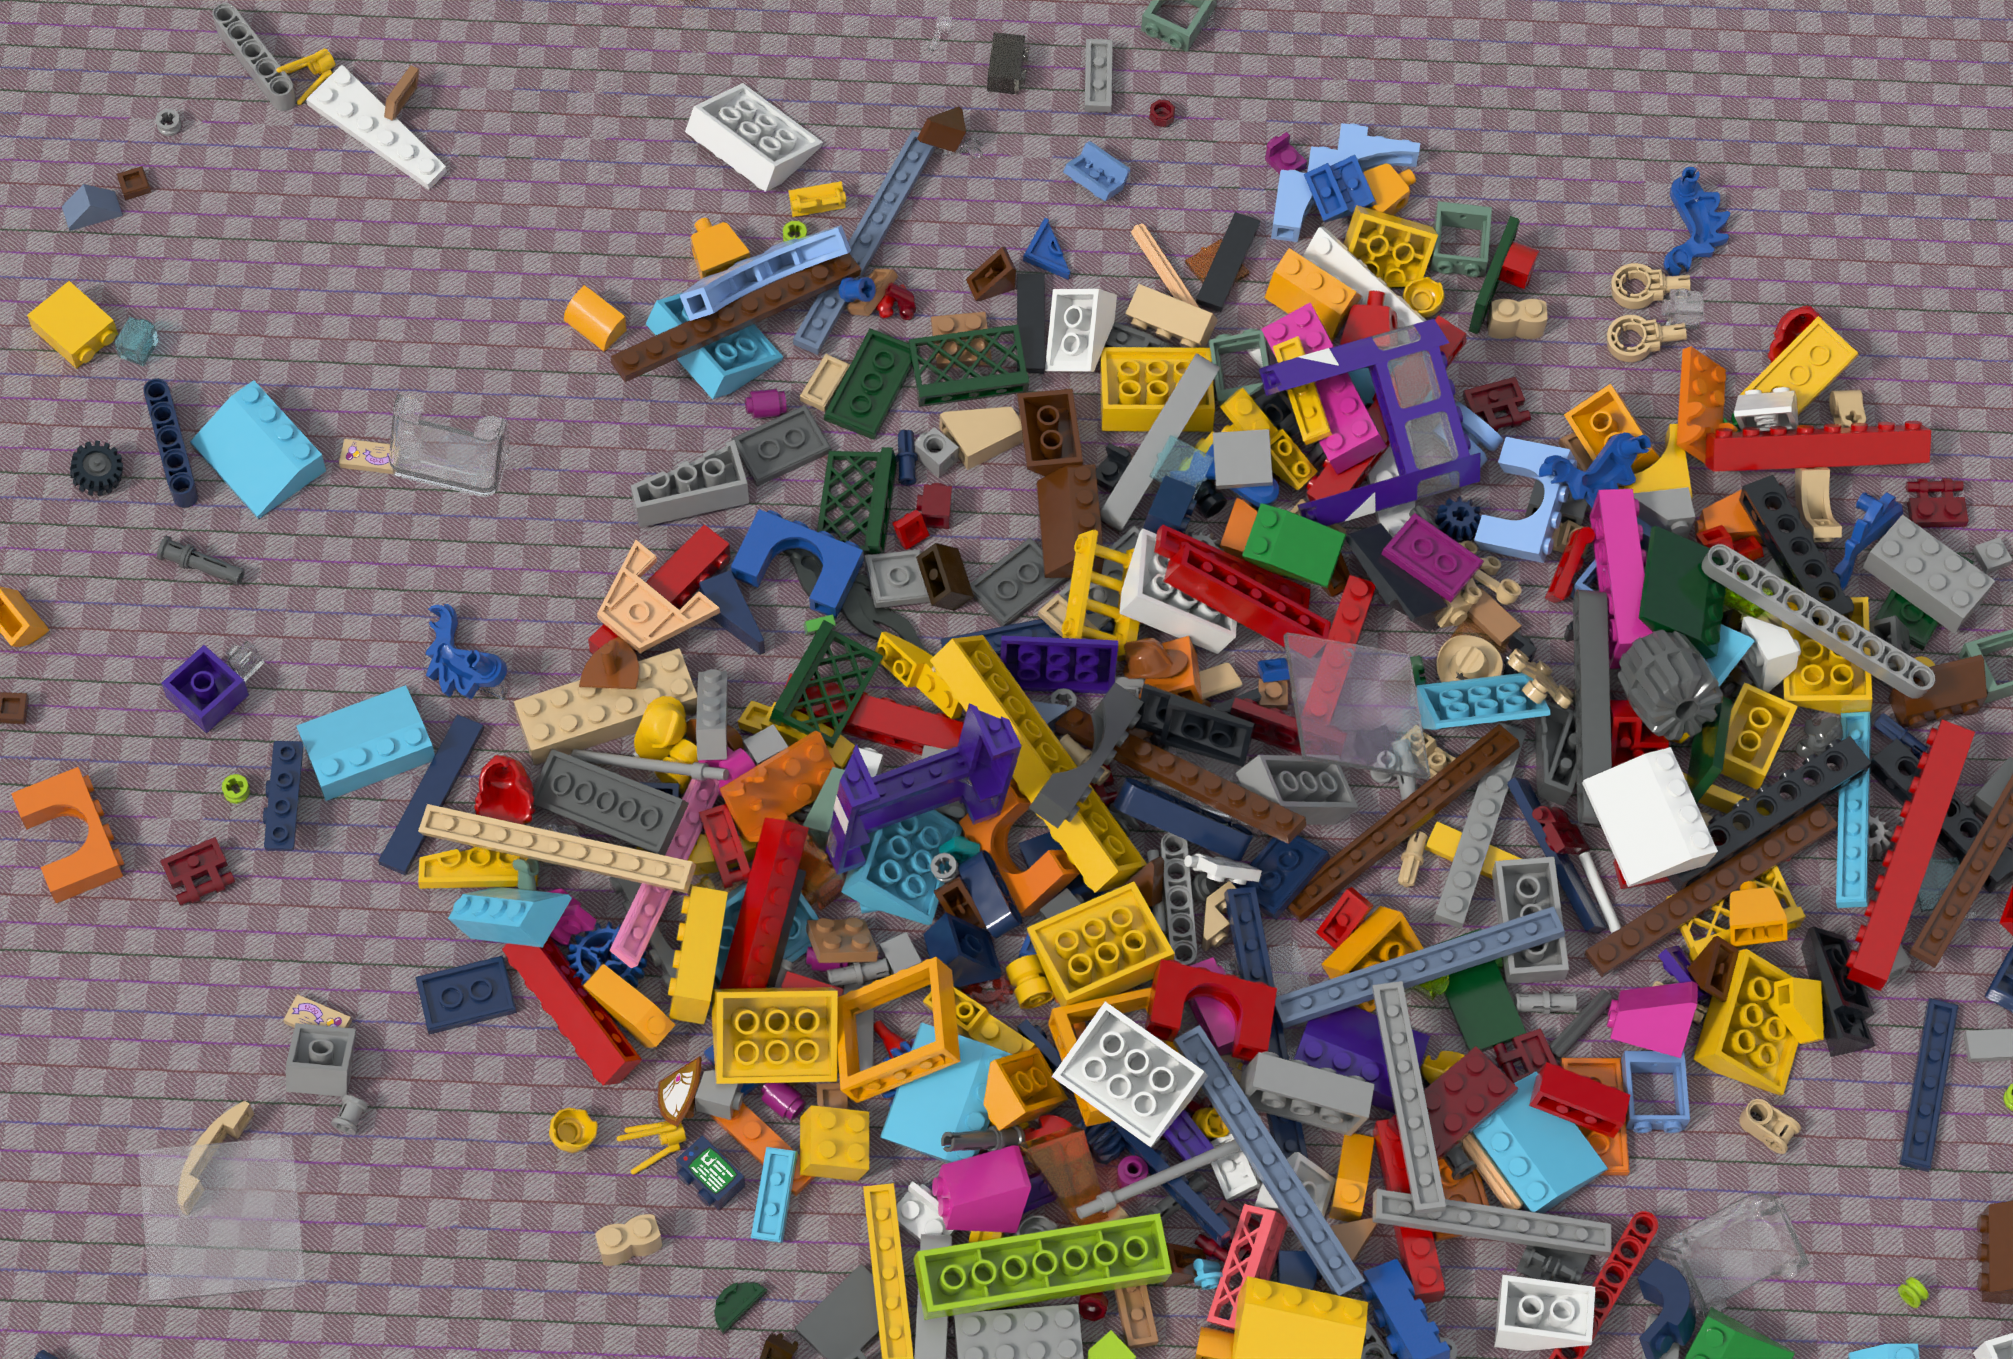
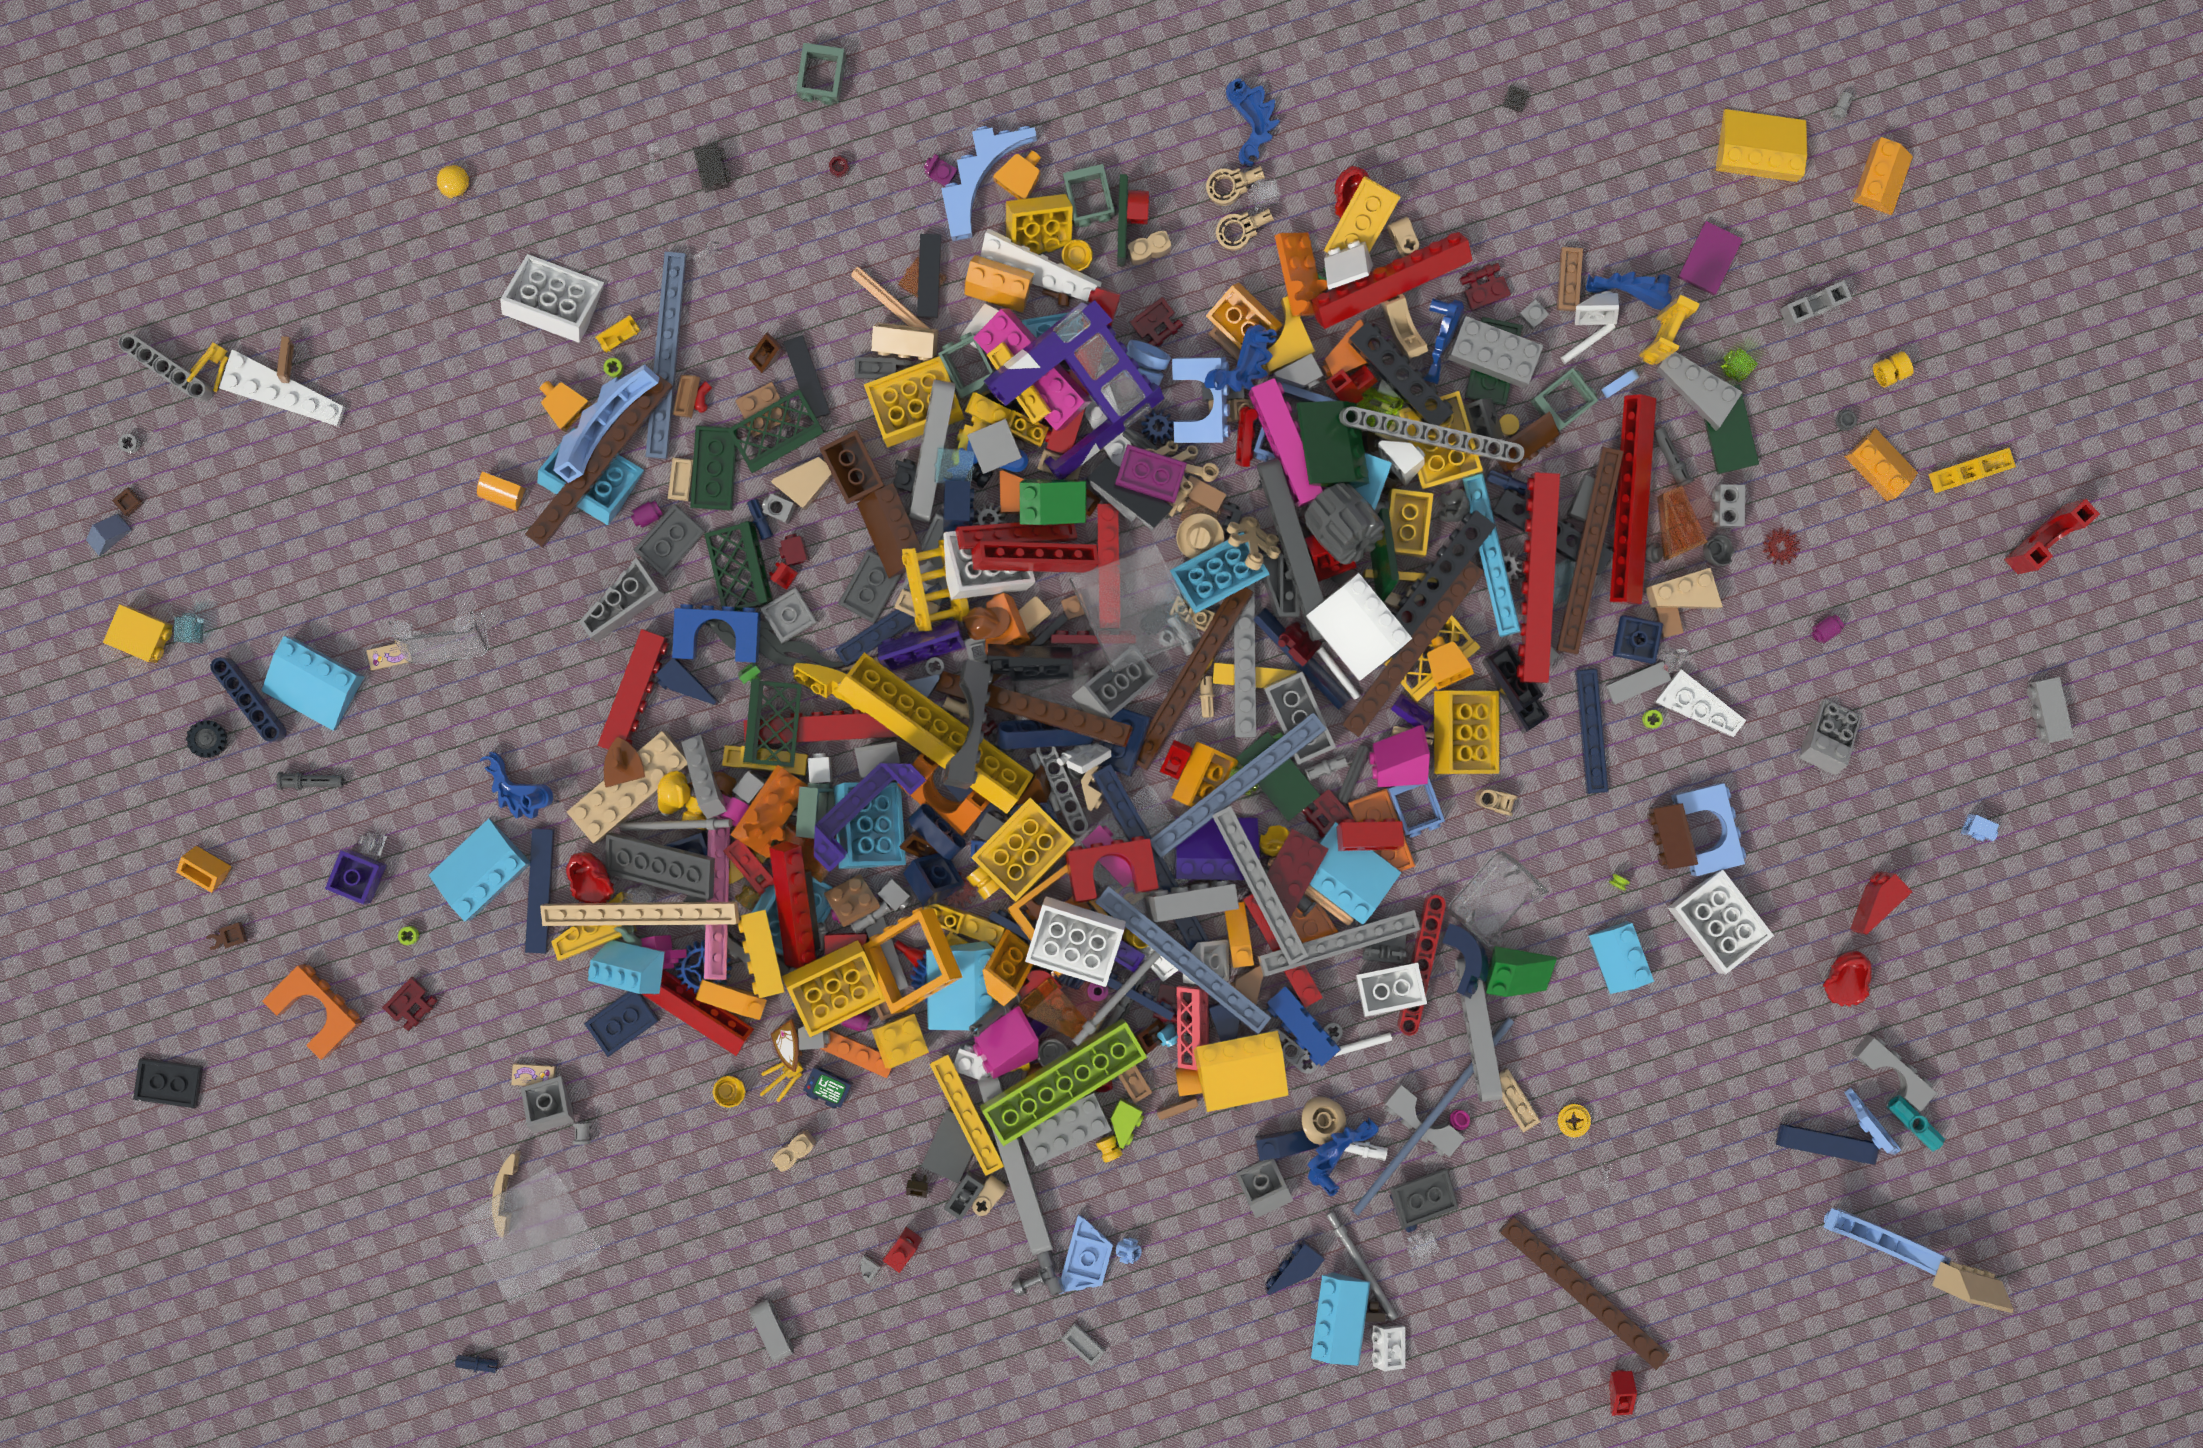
camera: 20 degrees left, 25 degrees up
dark blue bracket [263,741,304,851] -> none
light nougat wing [597,540,720,653] -> none
dark green tile [714,1282,767,1335] -> none
medium azure tile [751,1147,798,1243] -> none
blue bush [839,277,876,302] -> none
dark red arm [885,282,916,320] -> none
dark brown brick [916,543,974,611] -> none
reddish brown slope [917,106,966,153] -> none
light grey bush [931,853,959,883] -> none
teal plate [939,836,980,863] -> none
blue tile [1023,218,1071,280] -> none
white slope [1045,289,1117,372] -> none
medium blue bracket [1063,141,1130,201] -> none
light grey plate [1084,39,1113,112] -> none
blue tile [1257,658,1292,683] -> none
blue slope [1304,154,1377,223] -> none
red torso [1340,290,1398,351] -> none
dark green tile [1410,655,1427,688] -> none
reddish brown slope [1687,936,1739,1002] -> none
yellow slope [1774,977,1824,1044] -> none

